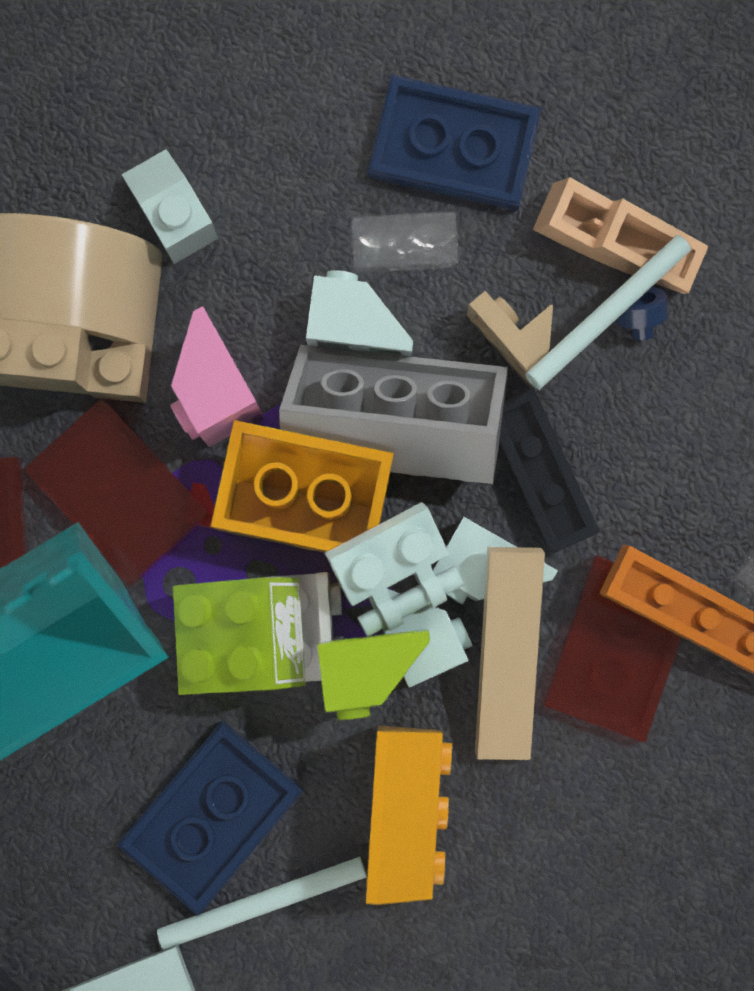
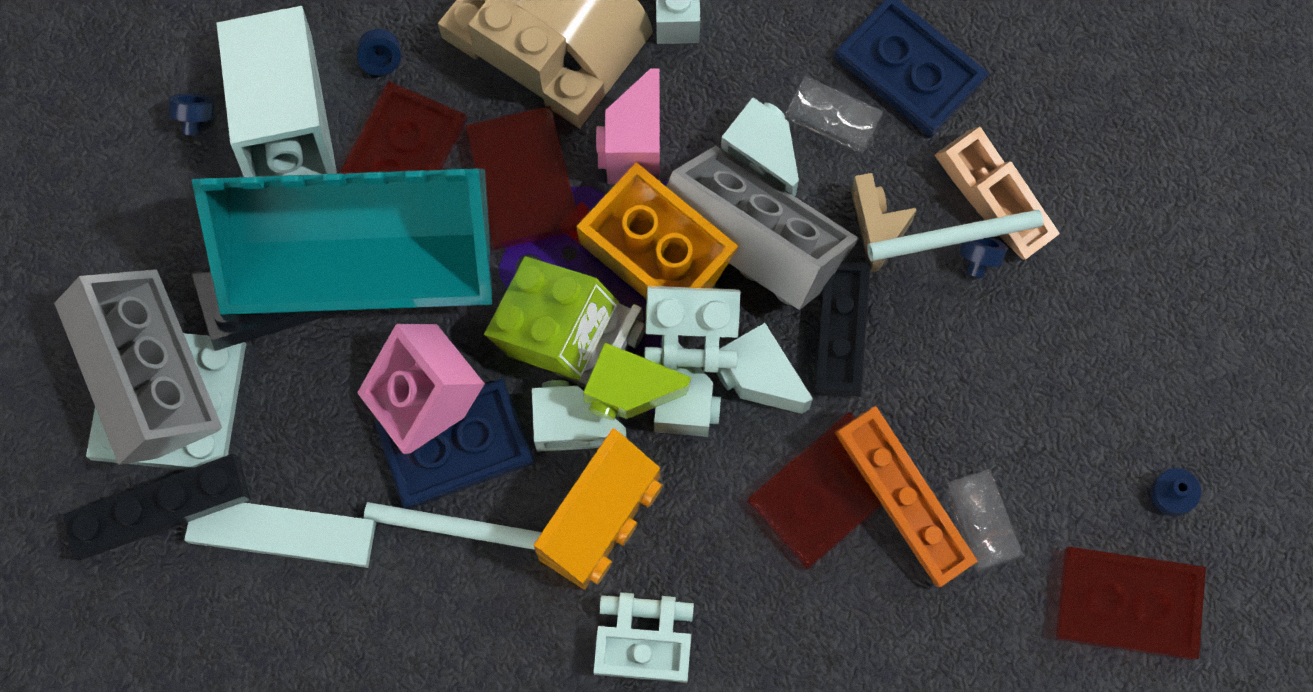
camera: 30 degrees right, 10 degrees down
tan tile [475,547,545,760] -> none
none -> bright pink slope [357,324,485,454]
none -> light aqua slope [532,380,627,452]
none -> light aqua plate [594,592,694,683]

